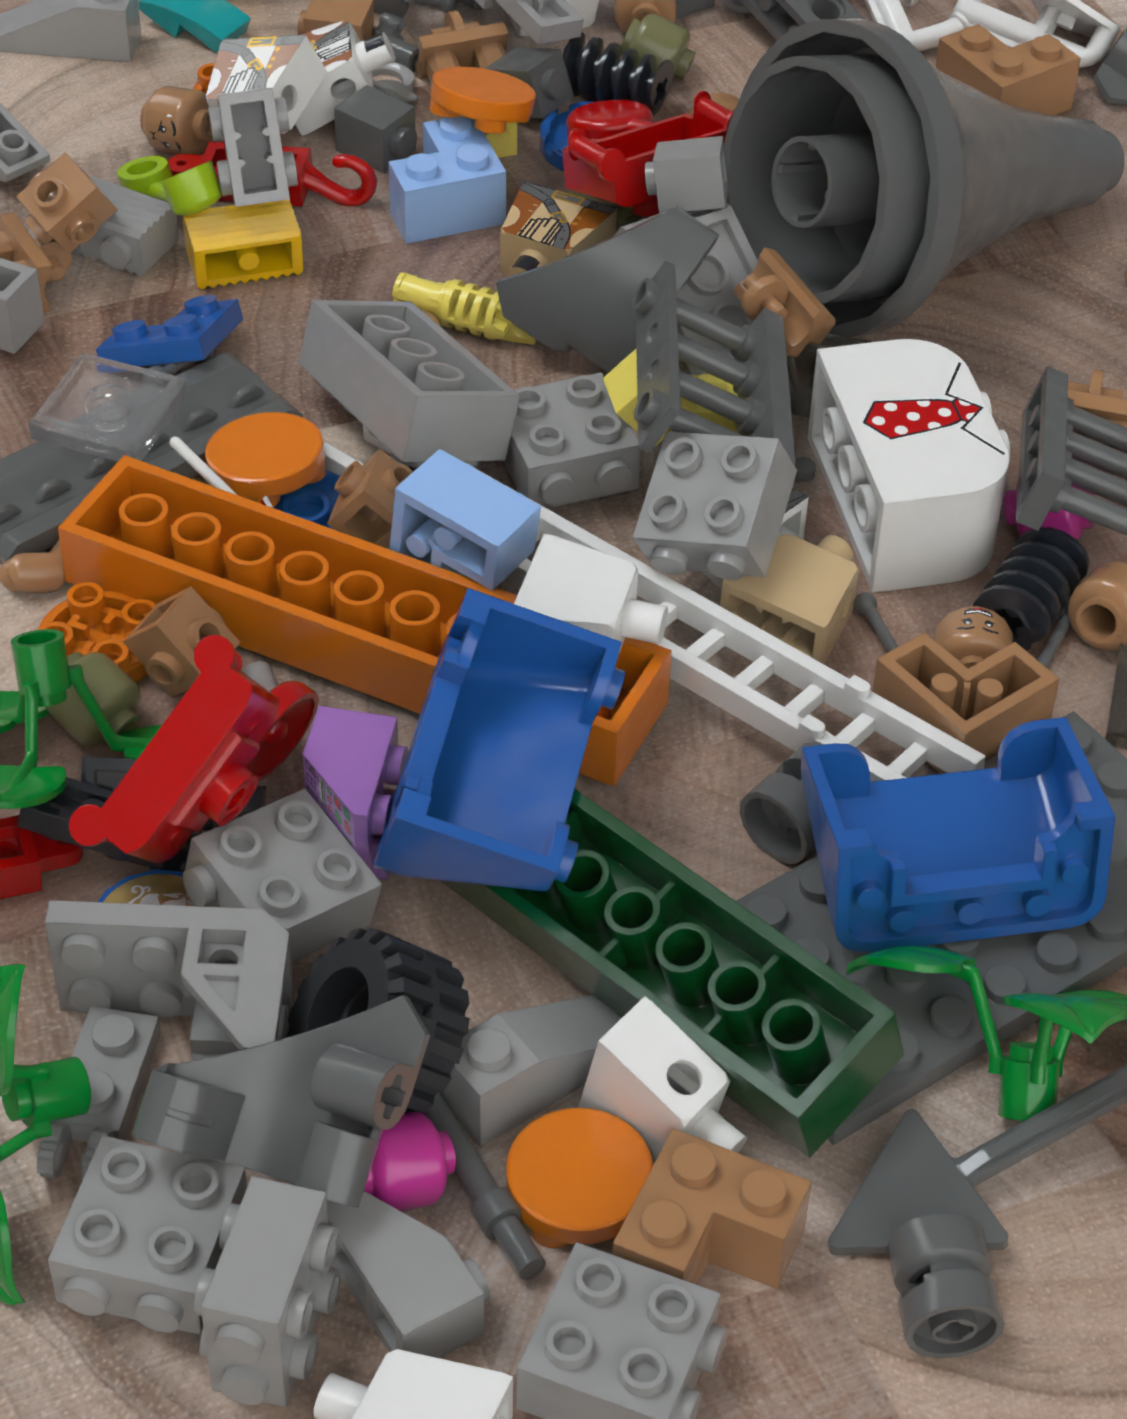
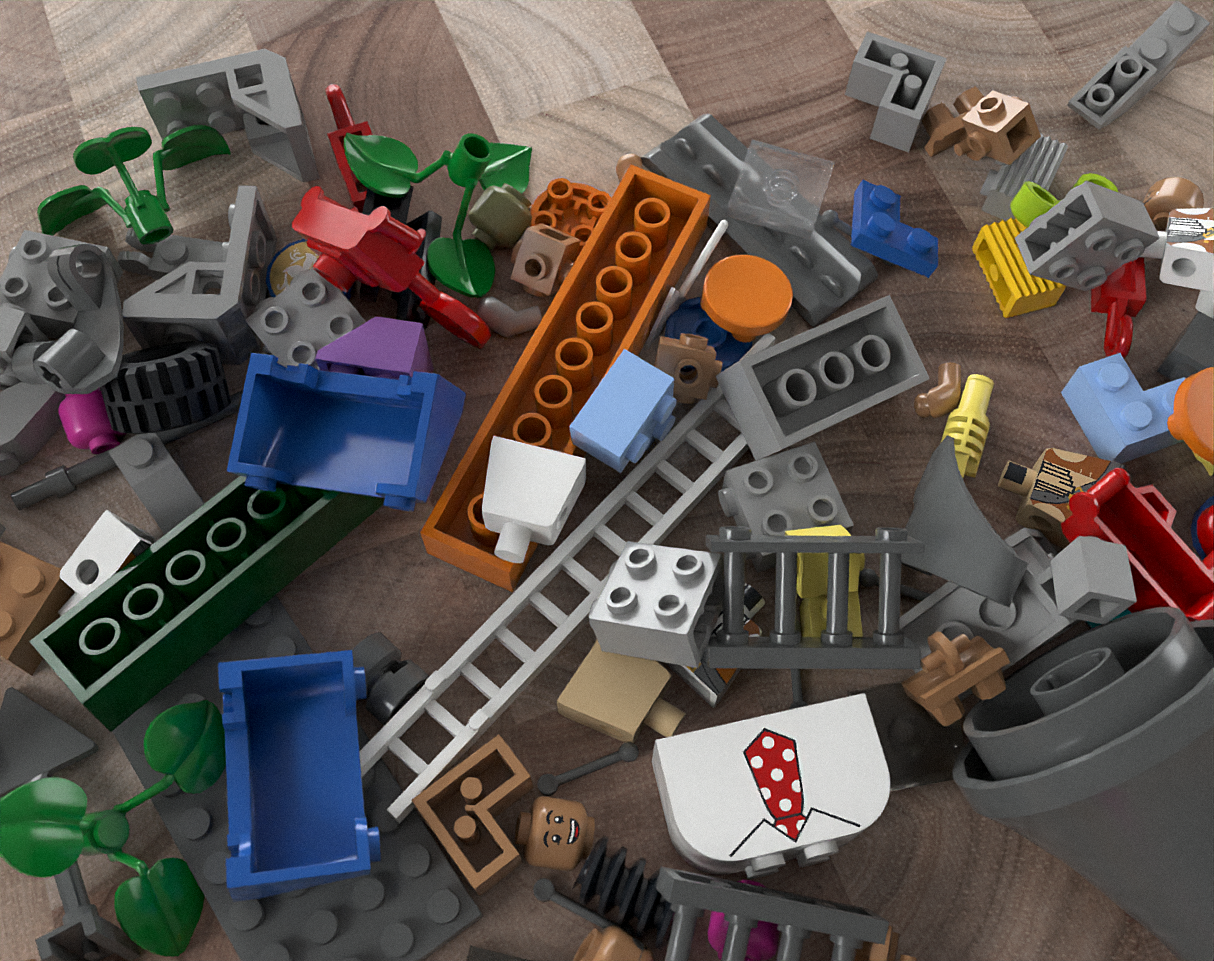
camera: 90 degrees right, 20 degrees up
orange tile [506,1108,653,1248] -> none

